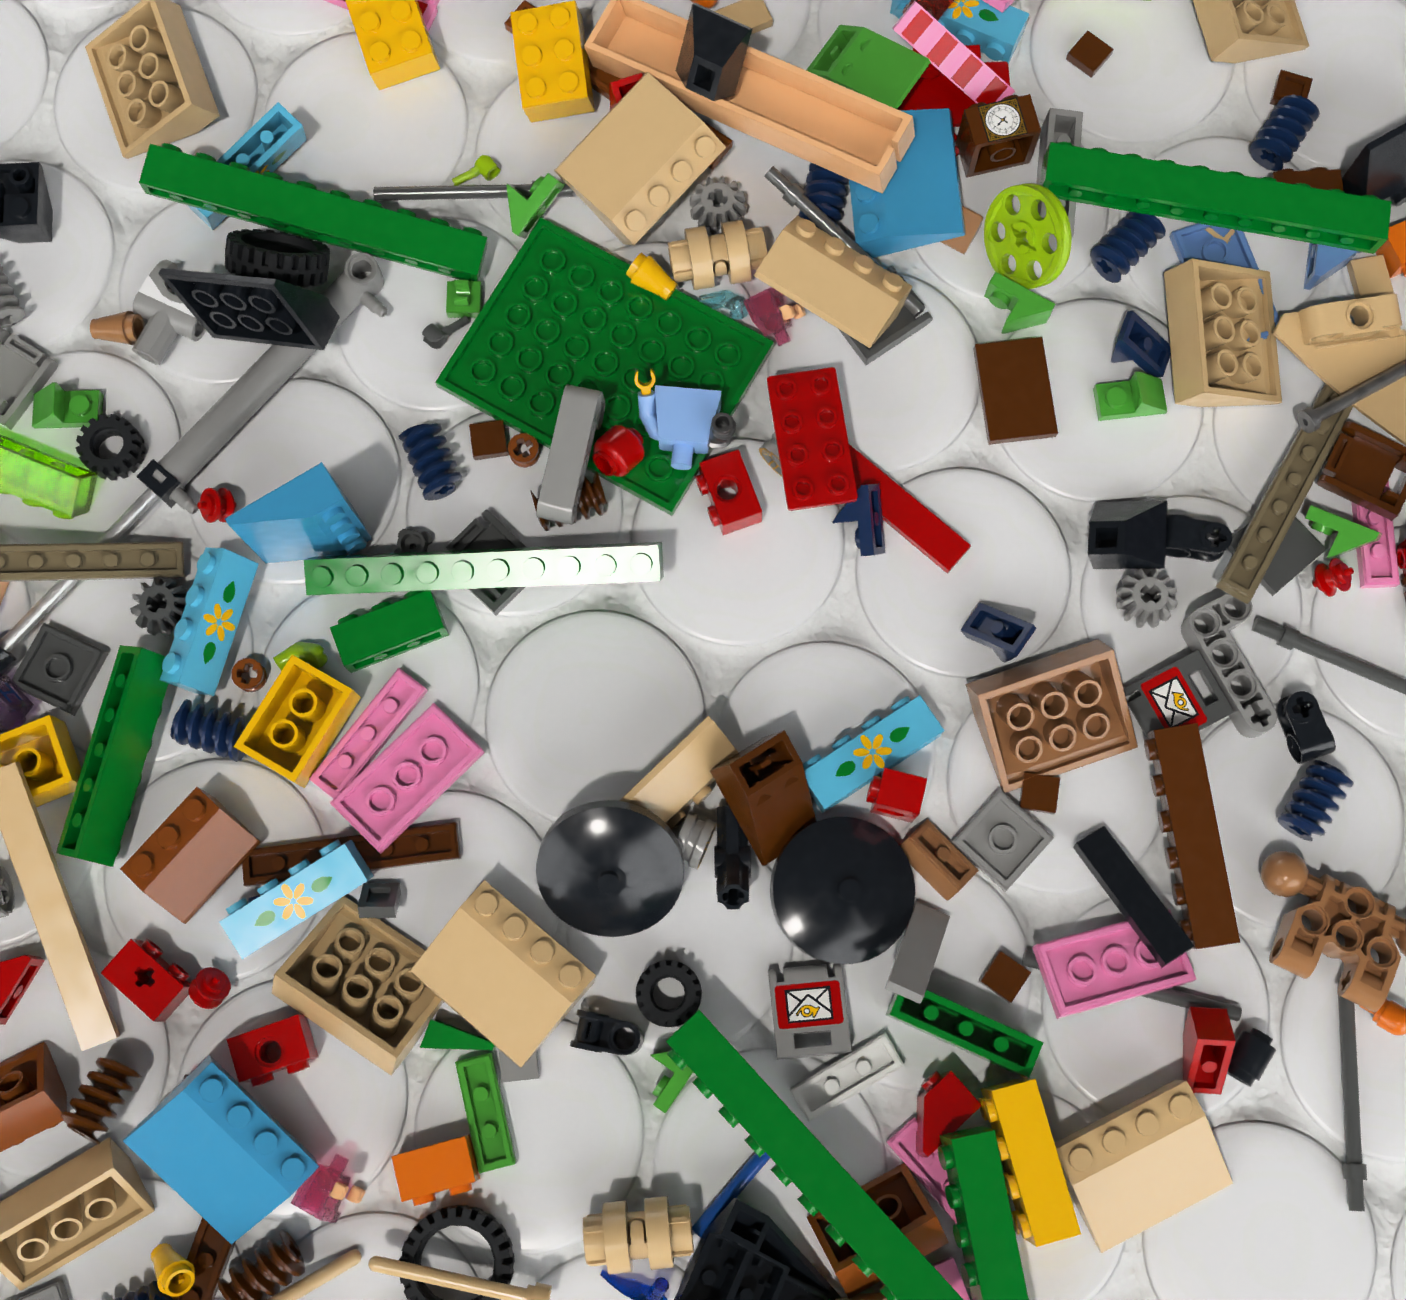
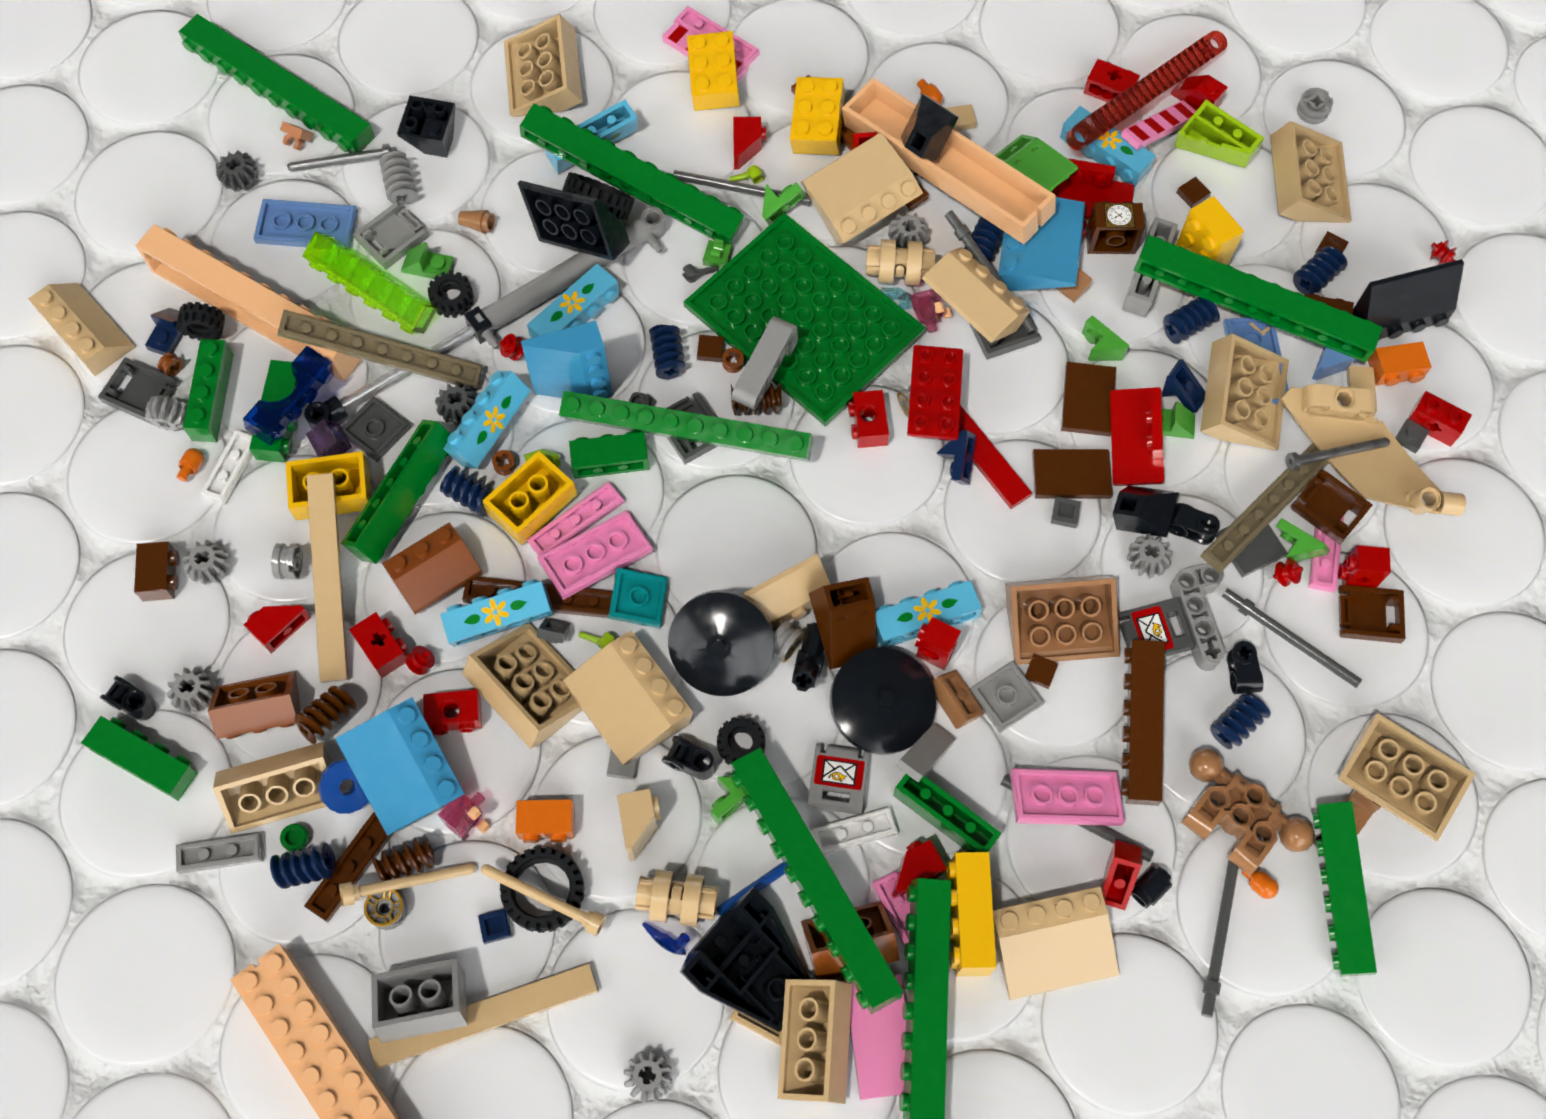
camera: 10 degrees right, 10 degrees down
light grey connector [132,260,206,365] -> none
yellow cone [150,1243,195,1297] -> none
green piece [420,1019,496,1050] -> none
bright green tile [455,1053,517,1173] -> none
red head [593,425,644,477] -> none
yellow cone [626,252,678,301] -> none
light blue torso [634,368,736,470] -> none
tile [892,1,1015,104] -> none
dark blue slope [961,602,1037,663] -> none
reddish brown tile [979,951,1031,1003] -> none
lime wedge [984,183,1072,289] -> none
black tile [1073,826,1194,968] -> none
none -> green tile [280,824,310,852]
none -> blue tile [318,759,369,814]
none -> medium azure brick [527,264,619,338]
none -> lime hand [579,631,615,649]
none -> teal tile [608,567,668,629]
none -> tan slope [617,789,662,861]
none -> red slope [733,117,766,170]
none -> reddish brown tile [1032,449,1112,499]
none -> dark grey plate [1050,497,1081,528]
none -> red bracket [1110,387,1164,486]
none -> yellow brick [1176,196,1244,265]

